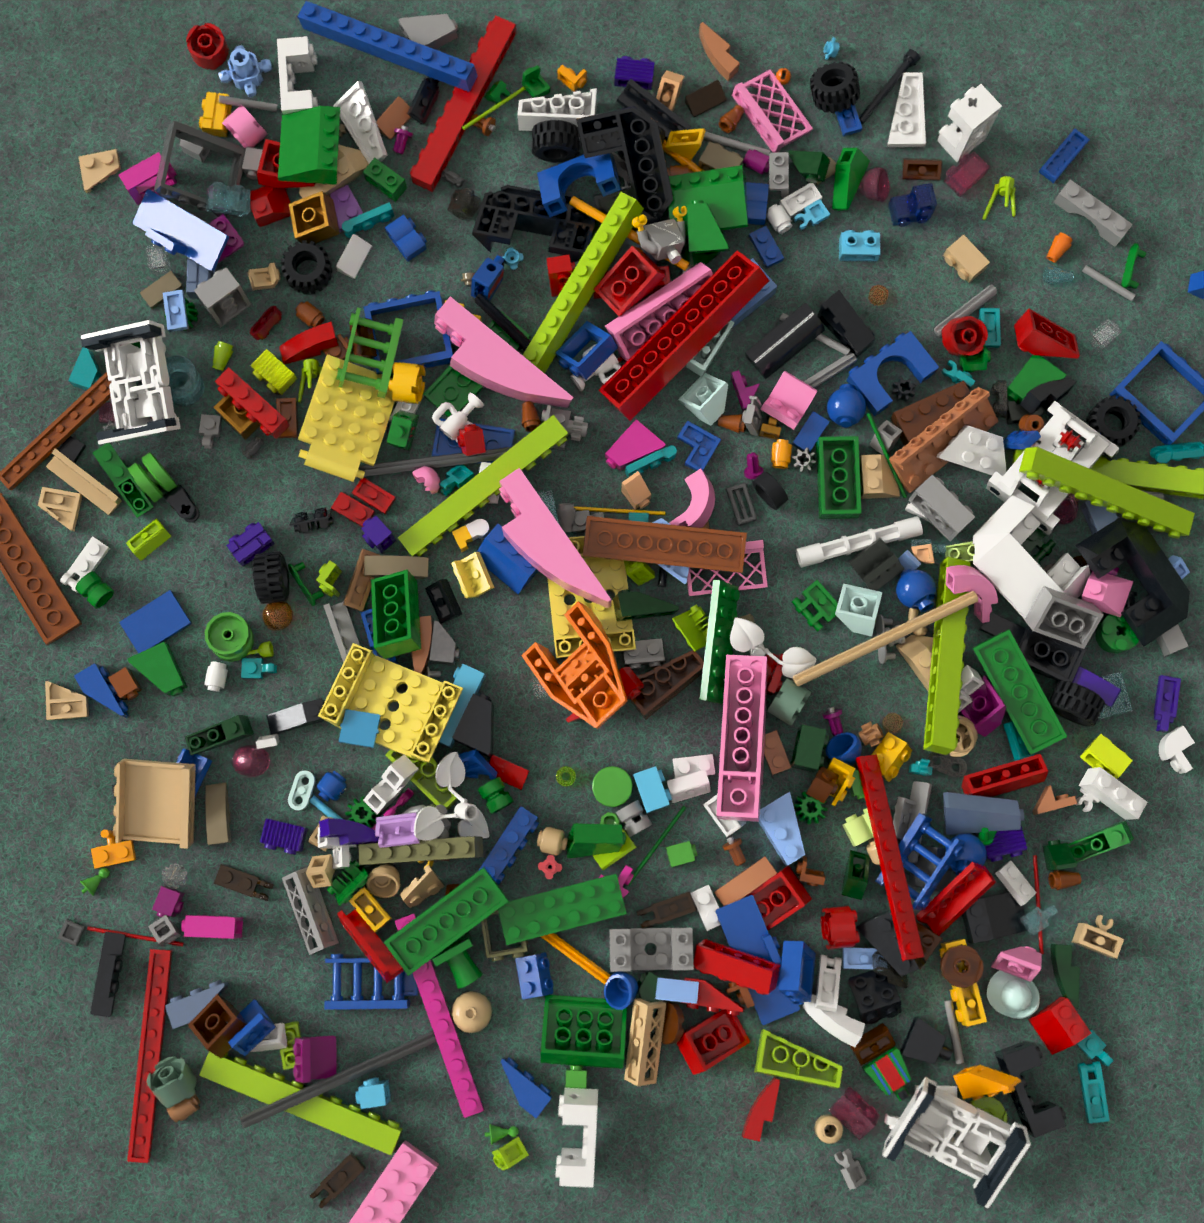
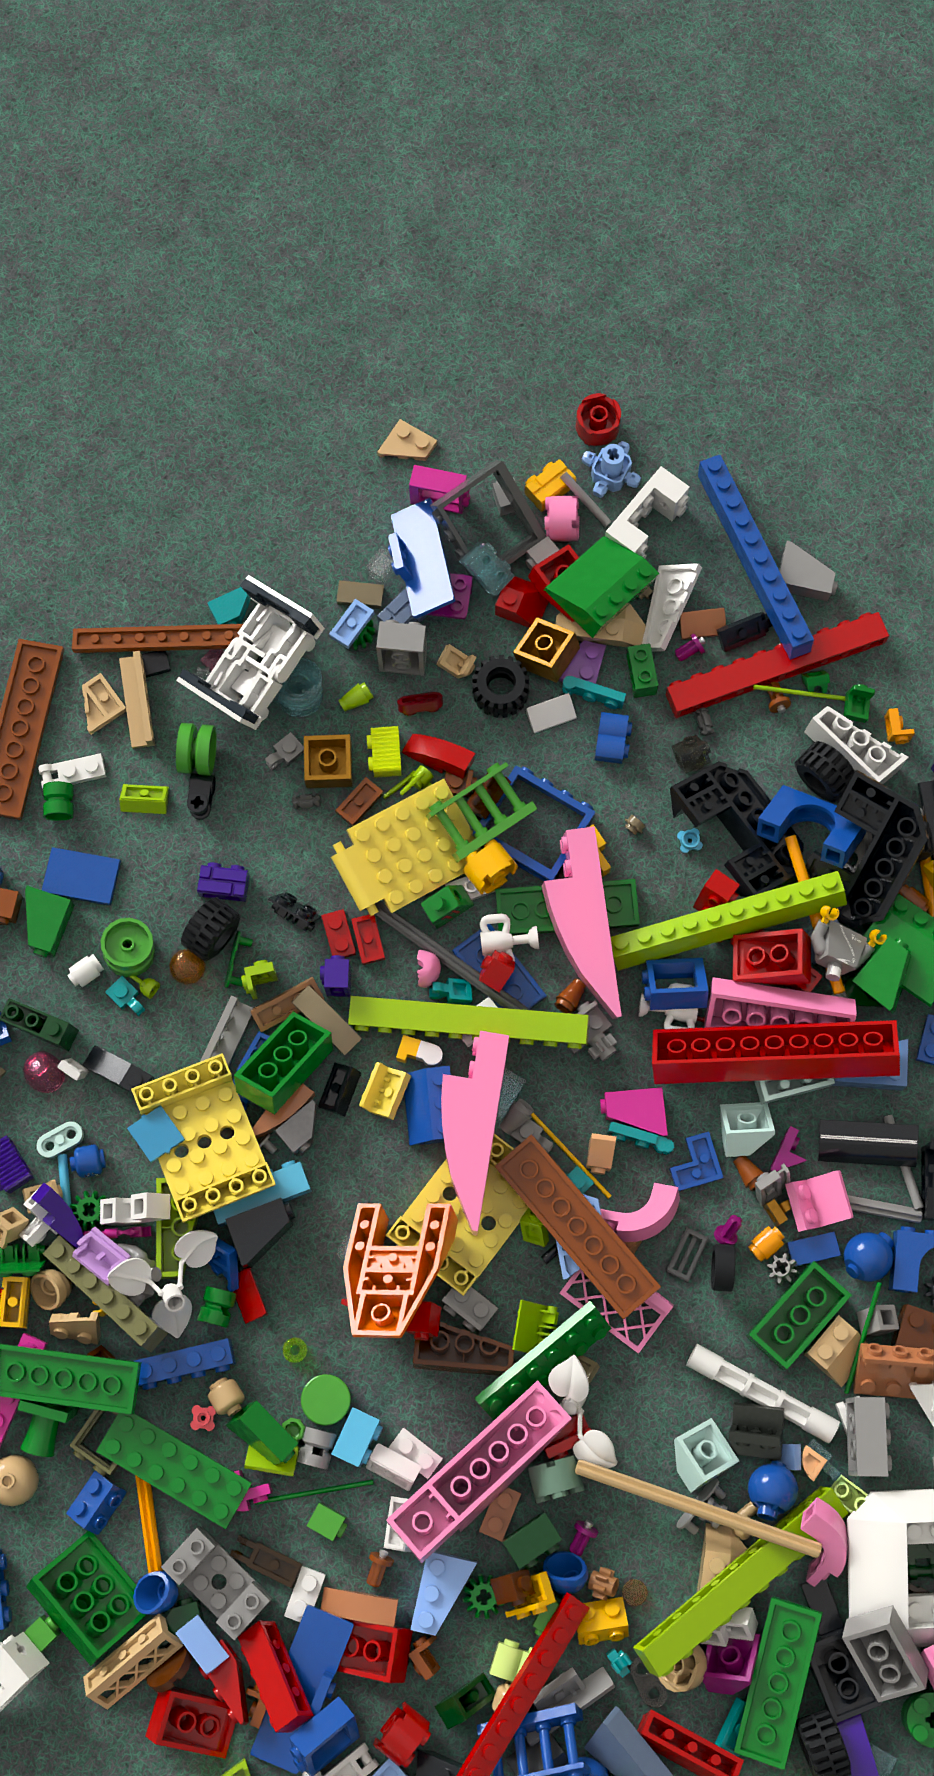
camera: 45 degrees right, 5 degrees down
green slope [93,443,154,518] -> none
red brick [215,367,290,439] -> none
dark orange brick [296,301,325,328] -> none
blue torso [471,256,506,301] -> none
black axle [474,293,531,351] -> none
dark green slope [613,589,679,622] -> none
green plate [792,580,838,632] -> none

